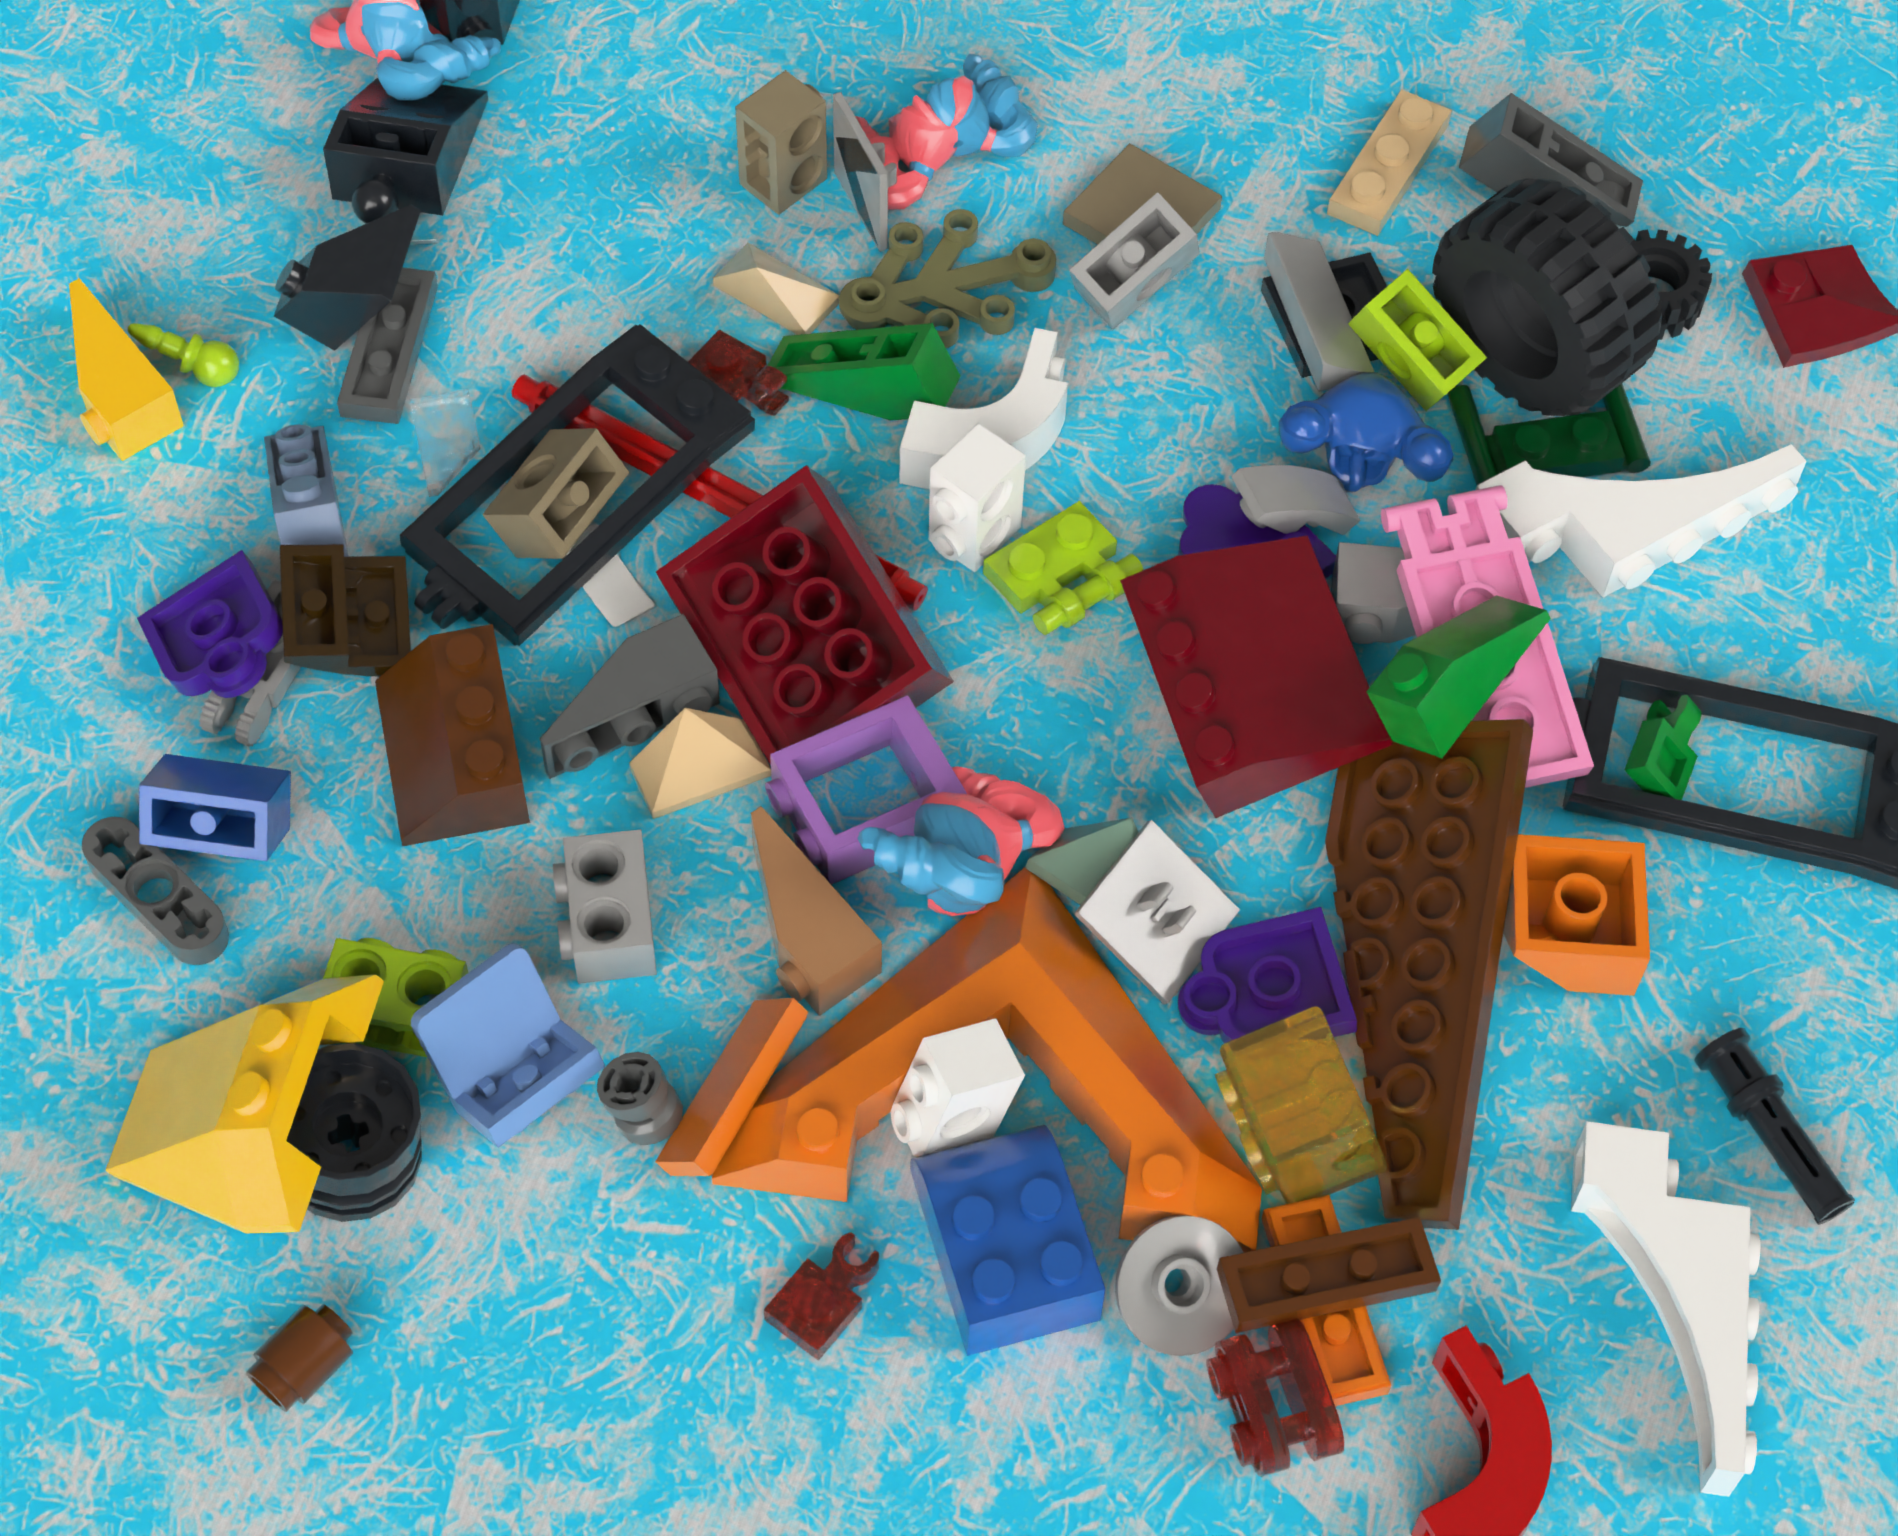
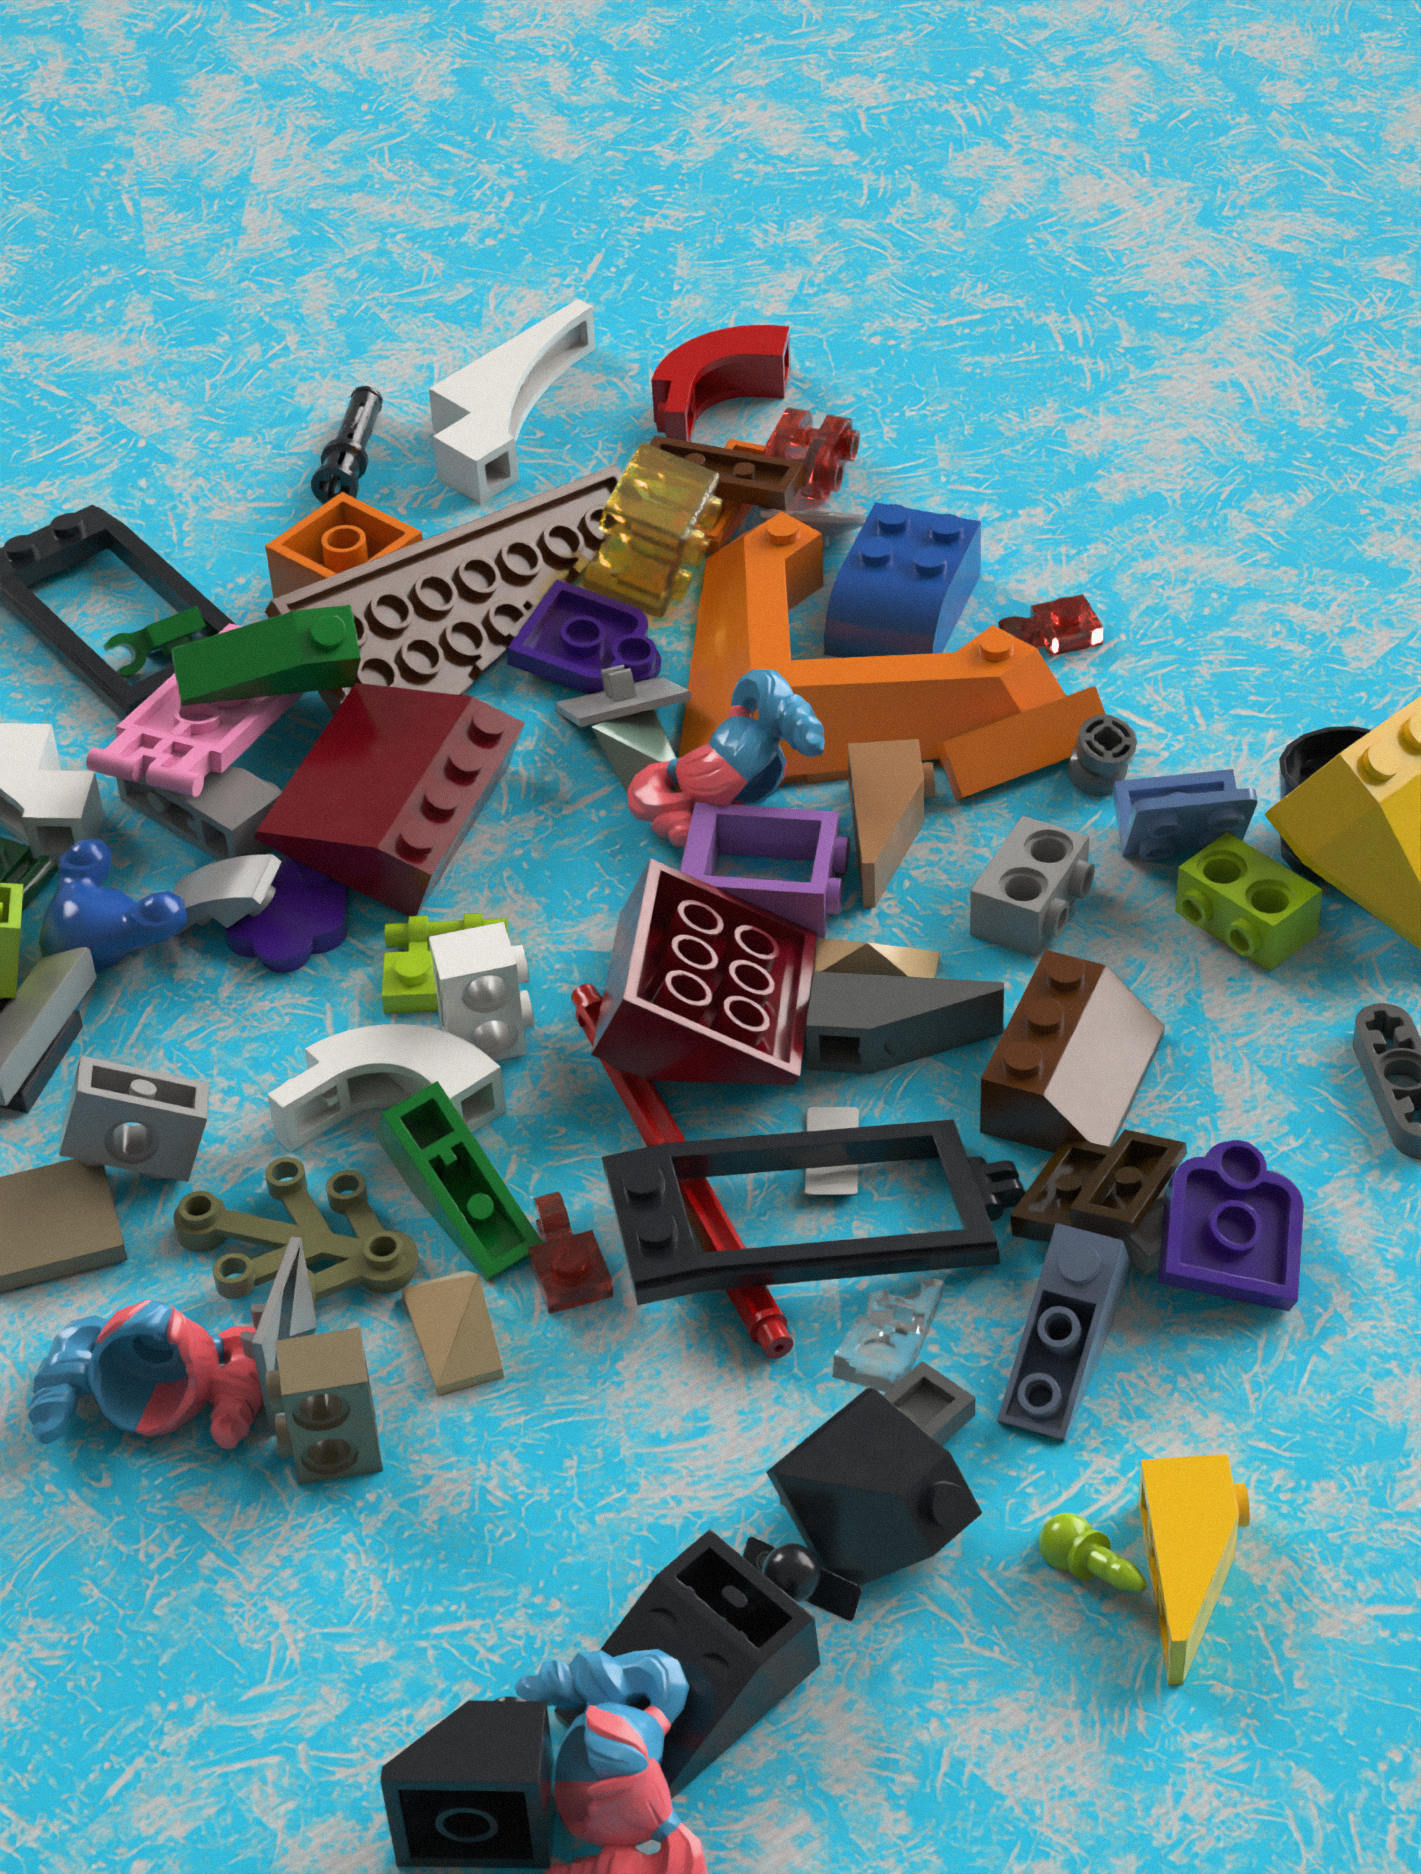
camera: 140 degrees left, 15 degrees down
blue brick [139,754,291,861] -> none
dark tan brick [482,428,630,559] -> none
white brick [891,1018,1025,1157] -> none

